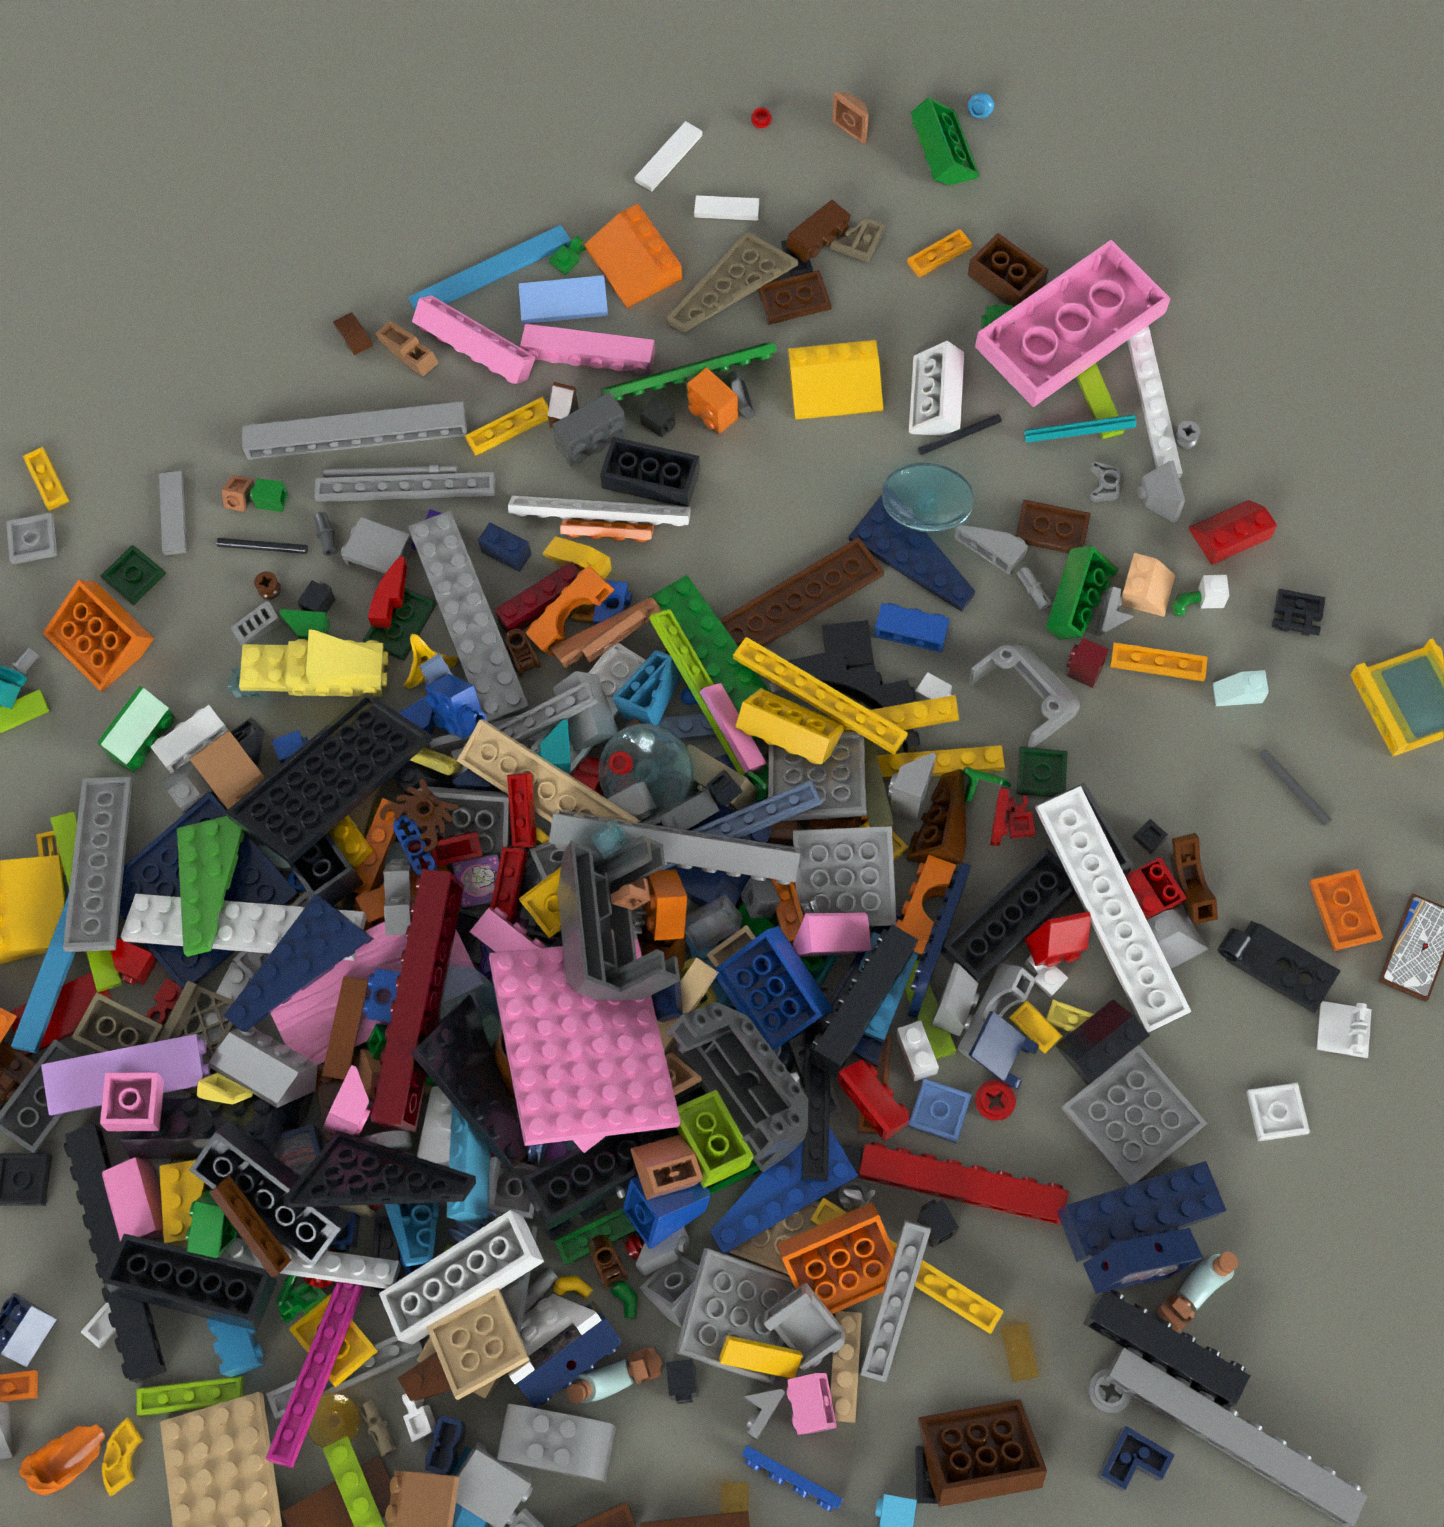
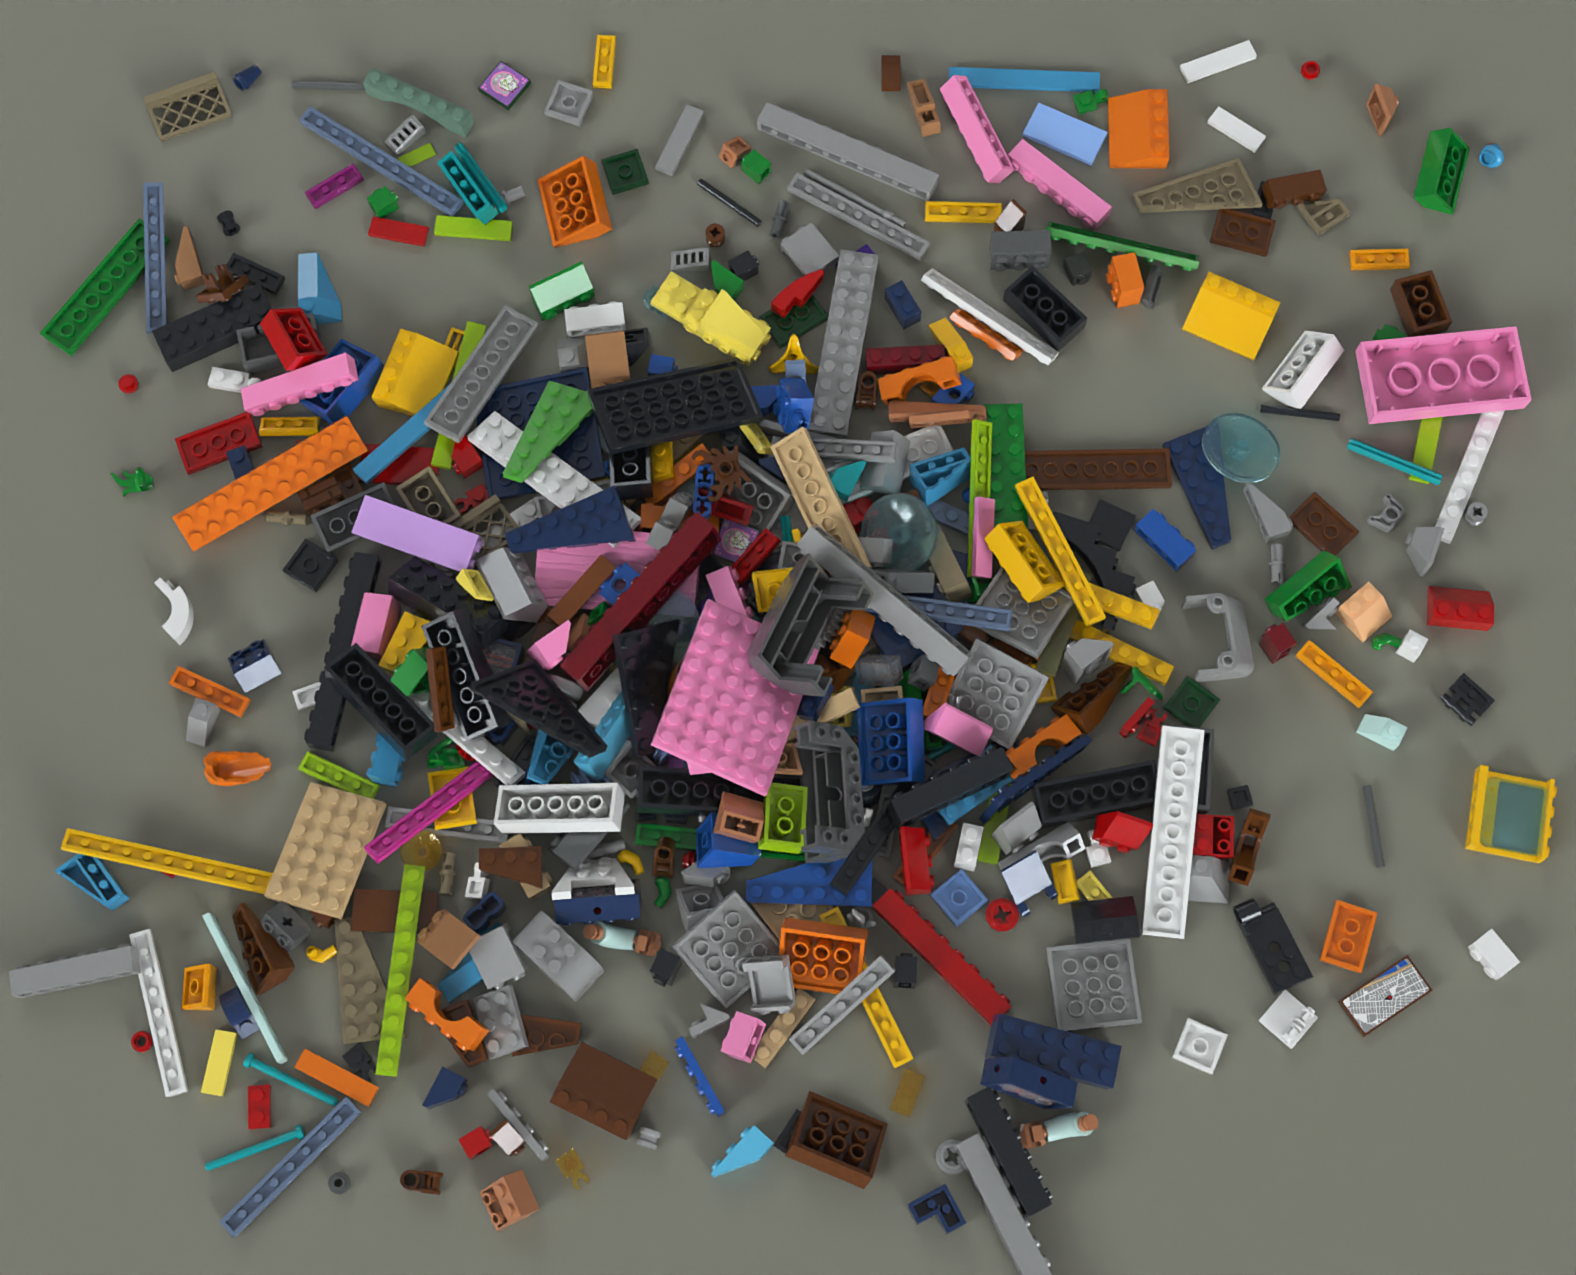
camera: 30 degrees right, 5 degrees up
bright pink brick [100,1072,164,1131] -> none
yellow tile [102,1417,144,1496] -> none
tan plate [427,1288,530,1400] -> none
red tile [507,773,537,848] -> none
clear light blue brick [591,819,628,858] -> none
red plate [609,751,633,776] -> none
nougat bracket [610,877,651,910] -> none
black slope [706,770,742,806] -> none
yellow tile [719,1335,803,1379] -> none

